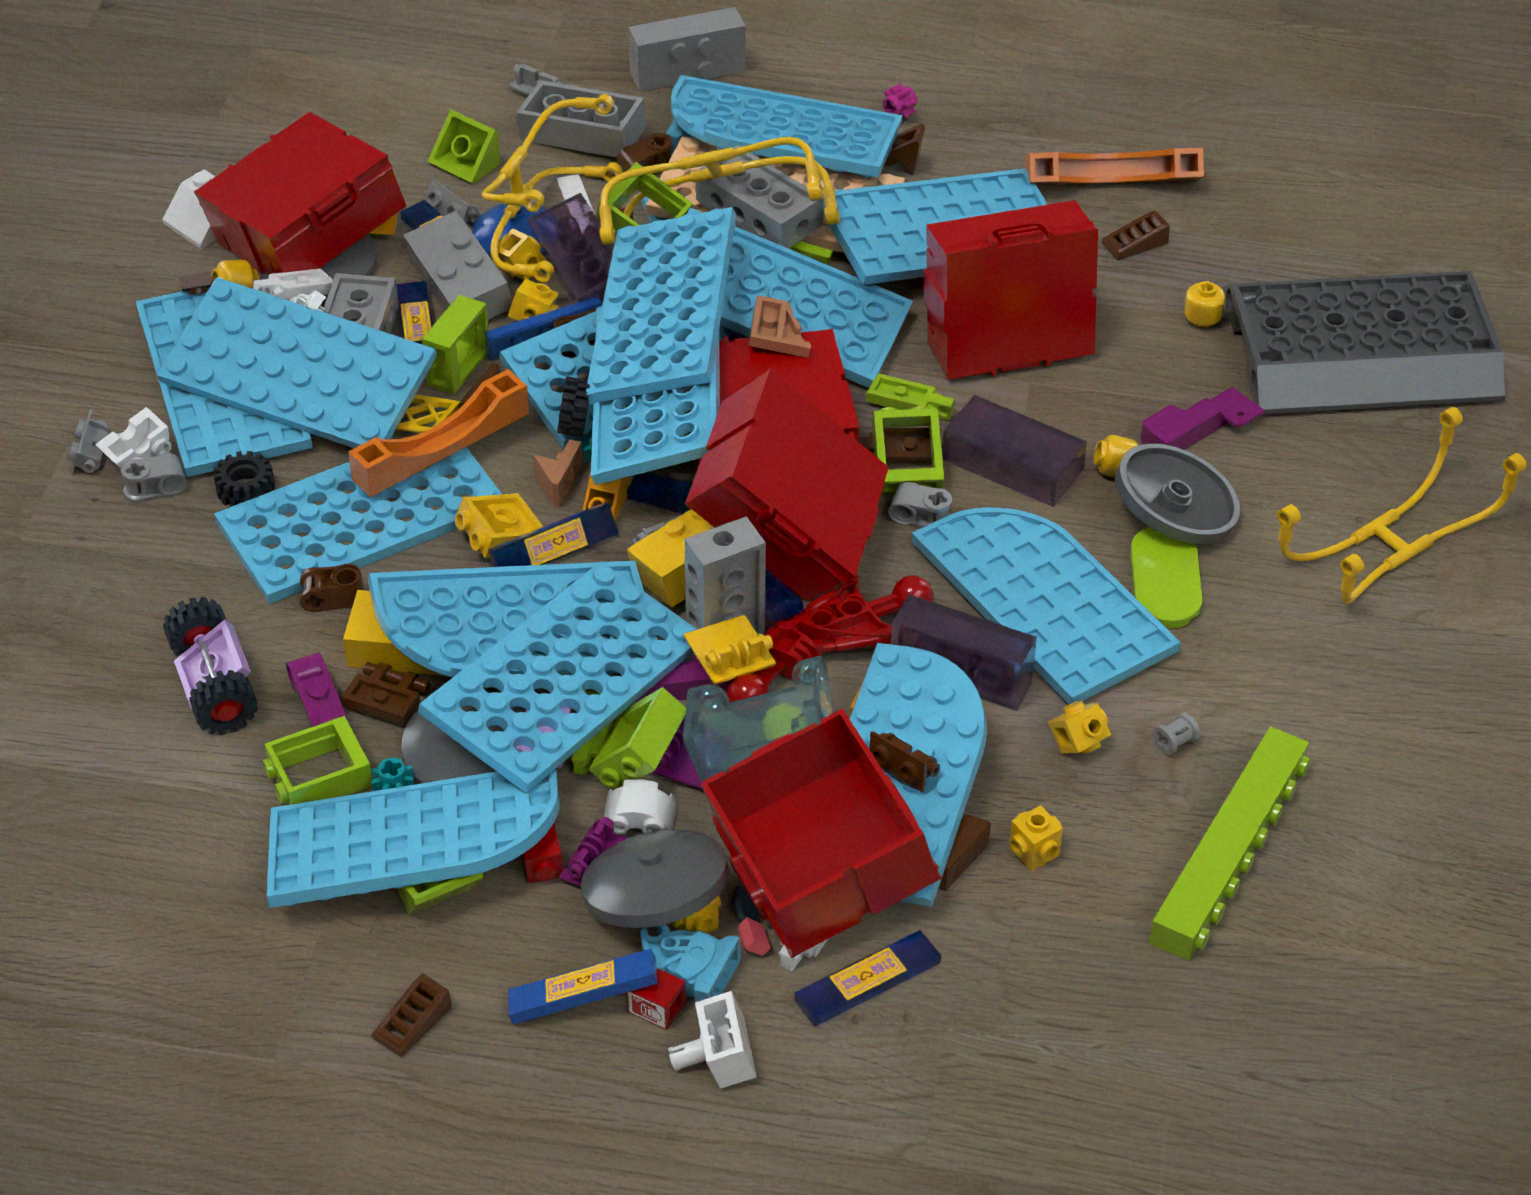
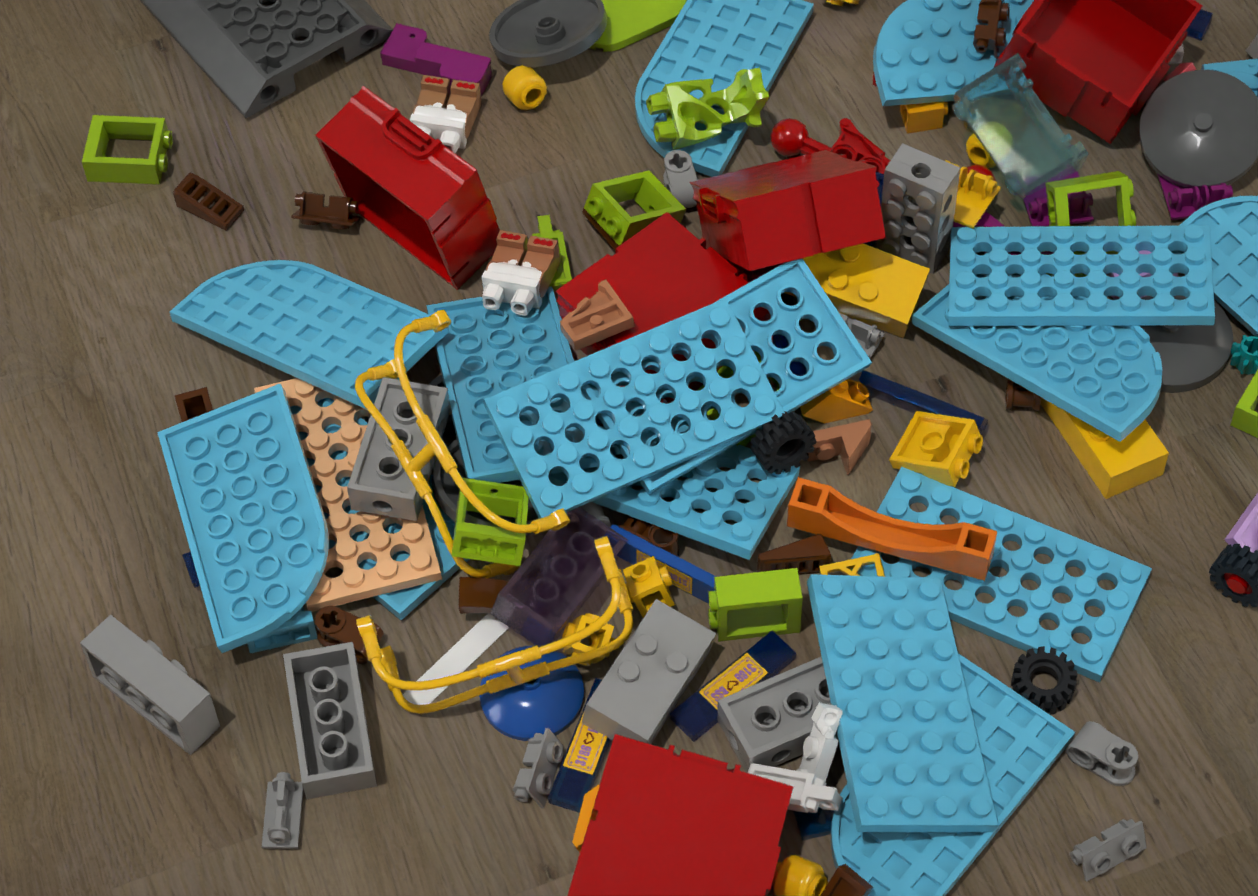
camera: 120 degrees left, 10 degrees up
white cylinder [95,407,172,476] -> none
magenta plate [286,652,351,727] -> none
reddish brown piece [300,564,365,612] -> none
reddish brown plate [341,662,431,726] -> none
lime slope [427,109,500,184] -> none
white cylinder [603,779,677,835] -> none
dark pink gear [882,83,917,120] -> none
clear purple brick [891,594,1037,711] -> none
clear purple brick [942,395,1087,507] -> none
orange arch [1025,148,1204,186] -> none
yellow head [1184,281,1225,328] -> none
none -> lime window [82,115,173,185]
none -> hips [410,75,481,153]
none -> hips [481,230,561,316]
none -> lime hips [646,68,769,149]

